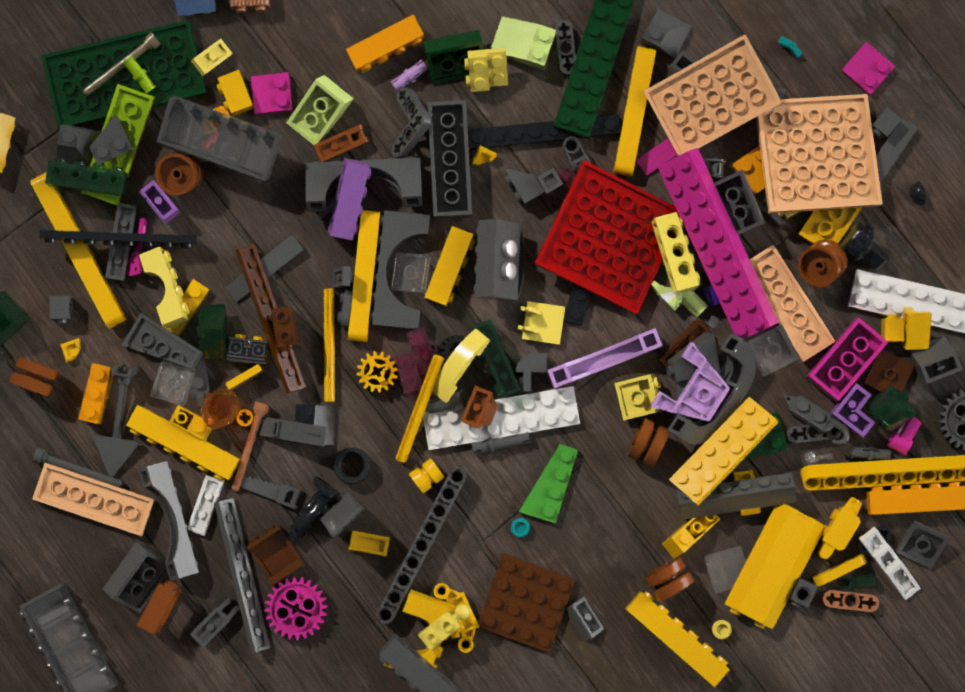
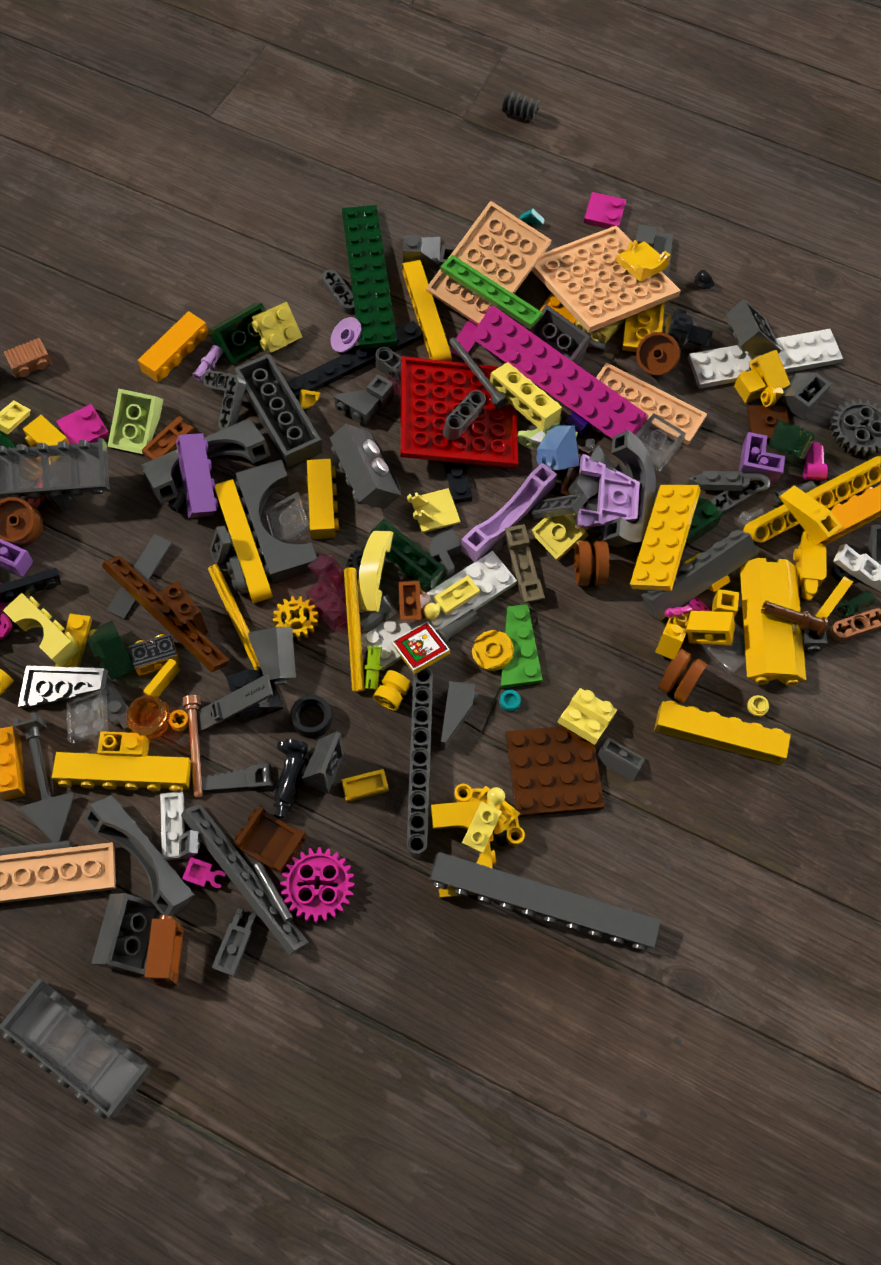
camera: 30 degrees left, 20 degrees down
yellowish green slope [491,17,556,70] -> none
dark pink brick [806,317,888,402] -> none
none -> dark grey plate [179,830,200,859]
none -> dark pink plate [182,857,226,889]
none -> dark grey slope [248,627,296,684]
none -> dark grey bar [254,862,293,923]
none -> lavender dish [331,317,361,353]
none -> lime pin [365,646,382,690]
none -> tile [392,621,451,674]
none -> light yellow plate [423,575,480,620]
none -> bright green plate [441,255,542,329]
none -> dark grey slope [441,681,478,749]
none -> dark grey beam [443,390,486,441]
none -> dark grey piece [450,337,509,409]
none -> yellow tile [472,630,514,671]
none -> dark tan slope [505,524,545,603]
none -> dark grey tile [529,493,589,519]
none -> medium blue slope [536,425,579,470]
none -> light yellow plate [558,688,617,745]
none -> yellow piece [616,240,671,282]
none -> dark pink piece [665,596,710,618]
none -> yellow brick [686,611,735,645]
none -> yellow brick [712,589,739,616]
none -> dark grey slope [726,299,782,356]
none -> yellow plate [761,387,784,407]
none -> reddish brown pin [761,600,828,636]
none -> yellow slope [779,486,843,545]

